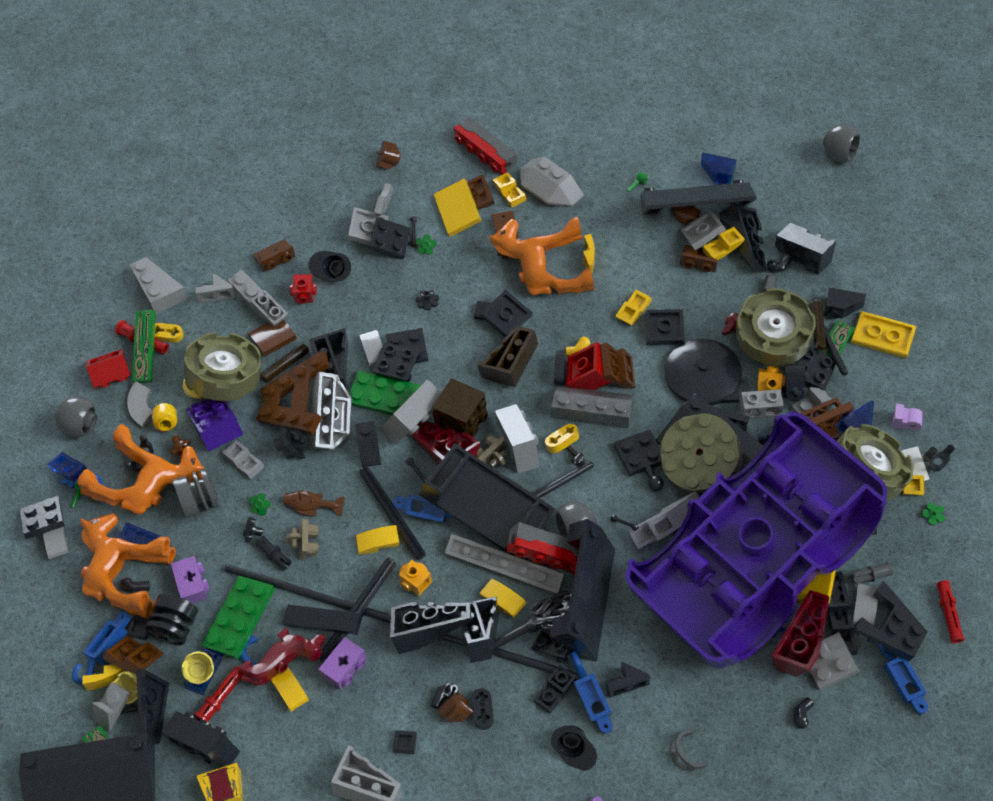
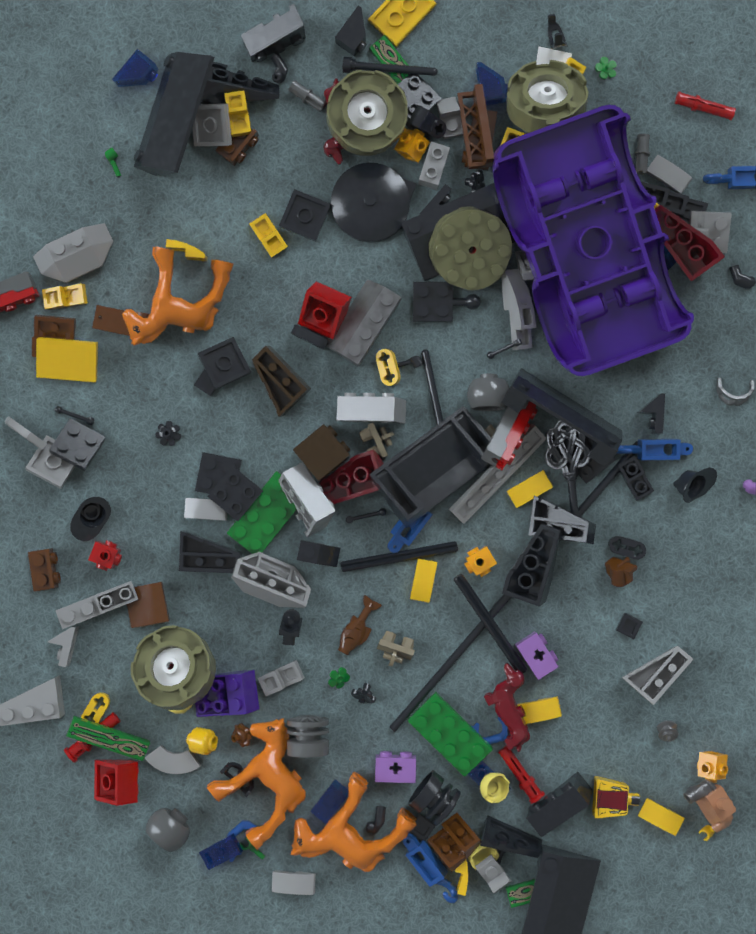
camera: 75 degrees left, 30 degrees up
plate [20,496,65,539] -> none
black pin [255,536,292,571] -> none
reddish brown plate [256,350,330,435] -> none
dark brown axle [261,343,309,383] -> none
black tile [282,604,363,635] -> none
green plant [416,234,437,255] -> none
black arm [431,683,459,709] -> none
yellow arm [566,336,590,356] -> none
reddish brown slope [600,342,636,389] -> none
dark brown axle [811,299,826,351] -> none
black wing [851,581,928,661] -> none
lavender leg [892,404,923,431] -> none

